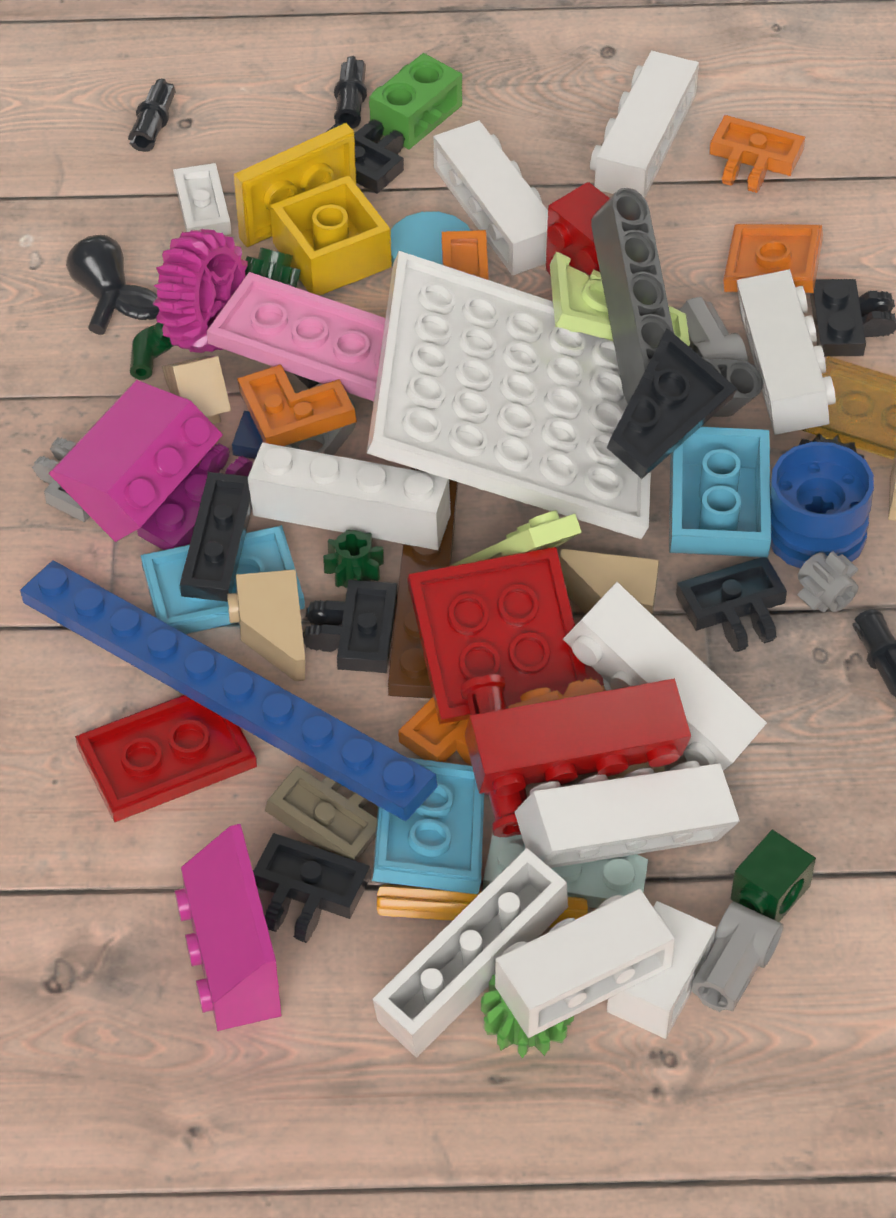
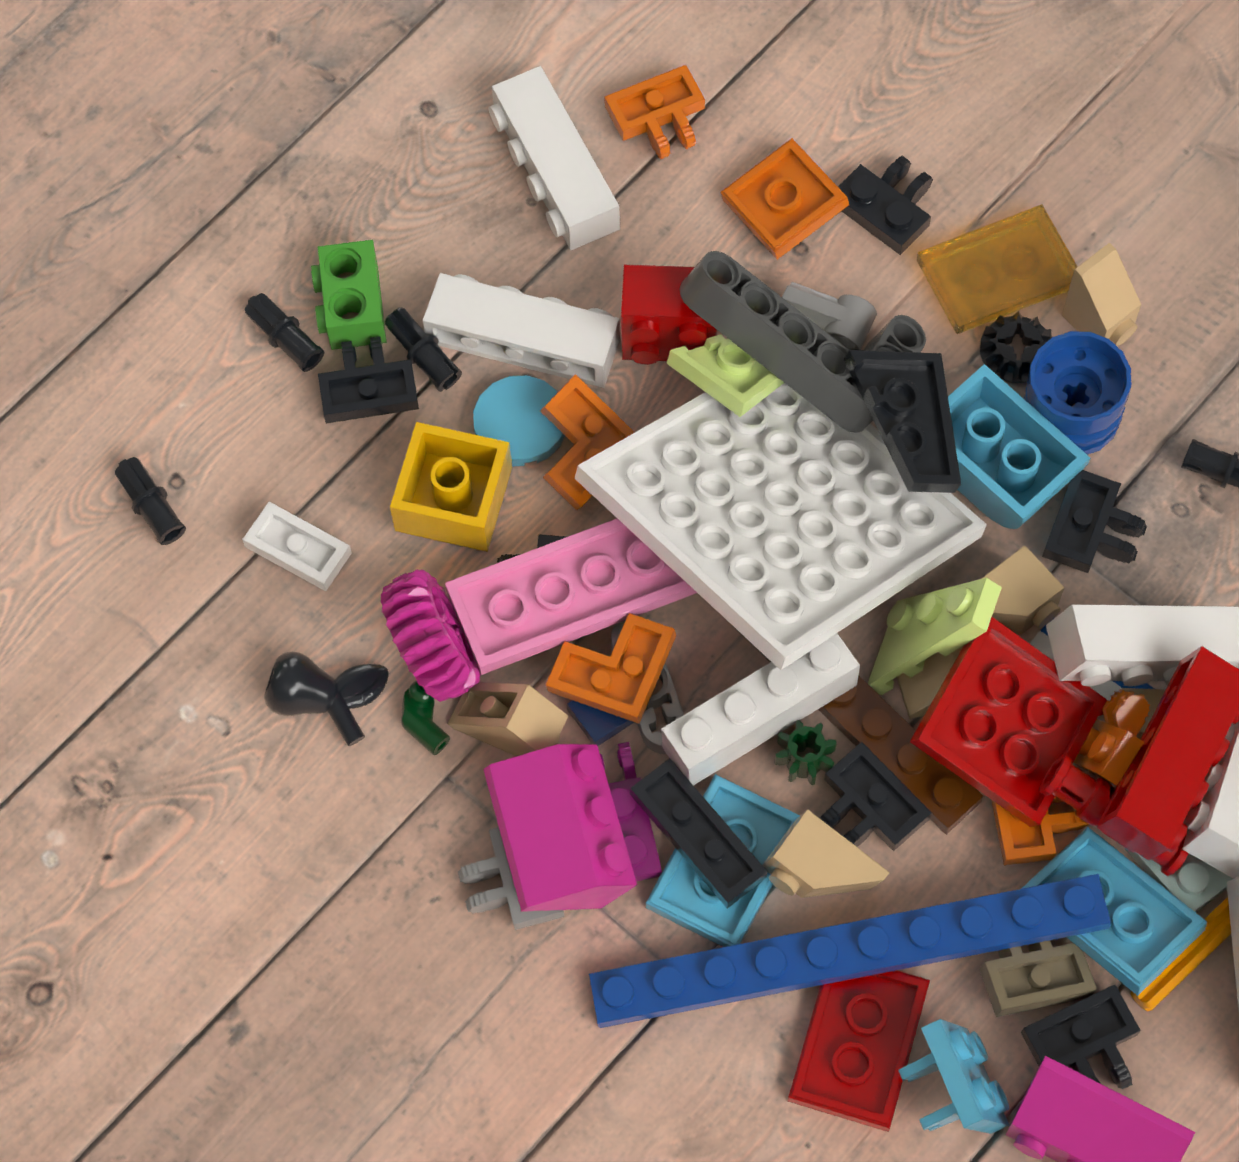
camera: 45 degrees left, 15 degrees up
yellow tile [234,123,356,247] -> none
dark green gear [245,247,301,288] -> none
white brick [737,269,836,435] -> none
light grey gear [797,552,858,613] -> none
none -> black axle [385,307,462,392]
none -> medium azure plate [898,1019,1009,1134]

